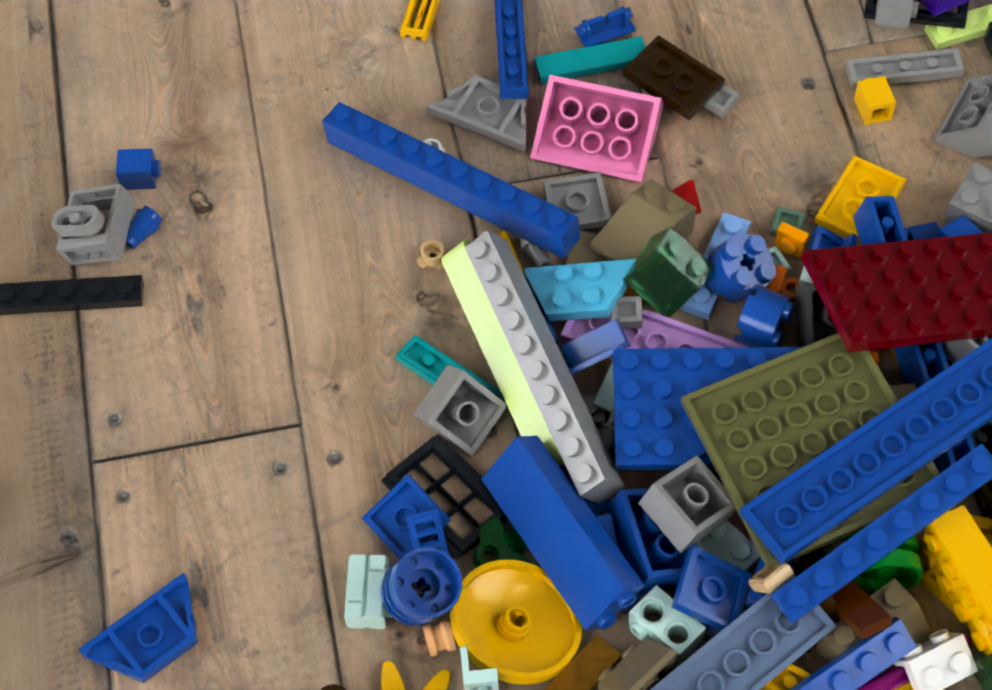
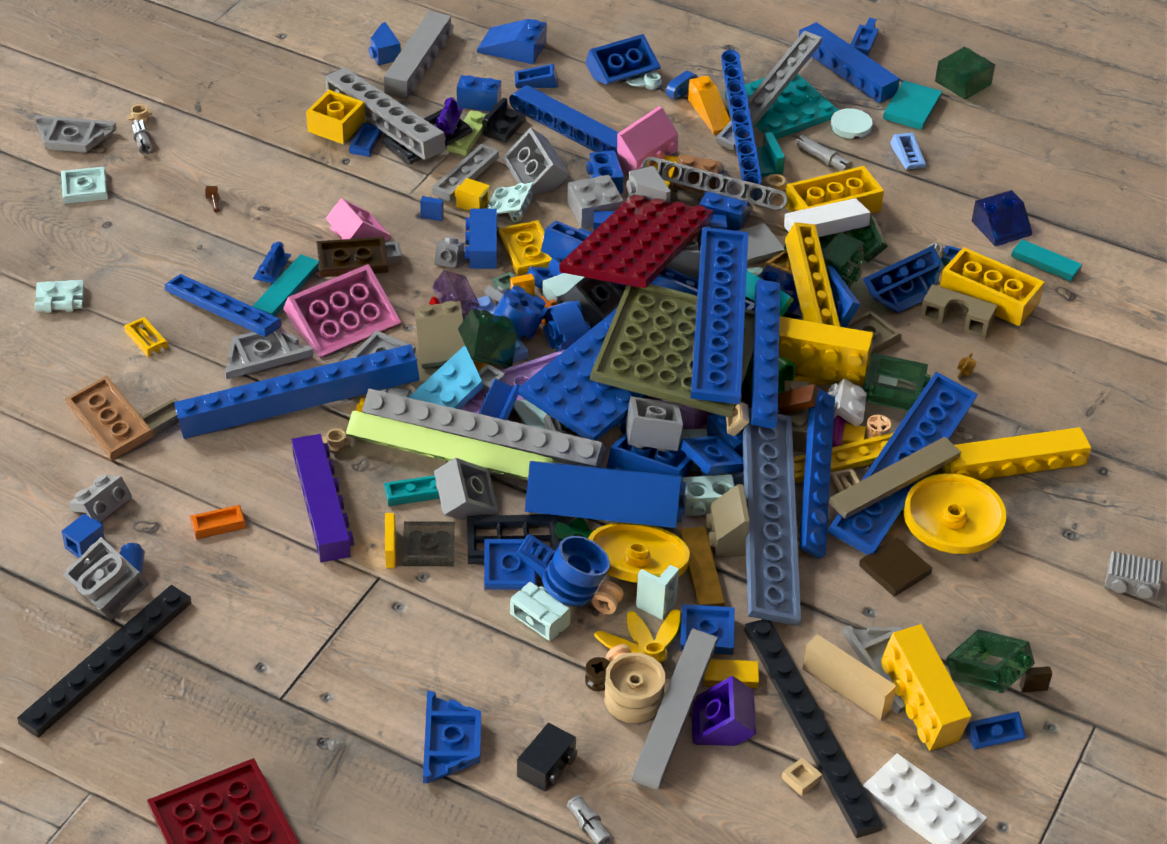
camera: 55 degrees left, 15 degrees down
none -> medium nougat tile [65,375,154,461]
none -> light grey bracket [68,474,132,522]
none -> dark tan tile [142,398,179,436]
none -> orange tile [190,505,246,539]
none -> dark purple brick [291,434,354,563]
none -> bright pink slope [326,198,391,241]
none -> yellow tile [385,513,396,568]
none -> clear smoke plate [402,521,455,566]
none -> blue tile [420,196,444,221]
none -> clear purple brick [432,270,480,322]
none -> light grey bracket [434,236,464,268]
none -> blue brick [465,209,497,269]
none -> light grey plate [484,285,506,302]
none -> light aqua hinge [486,182,533,222]

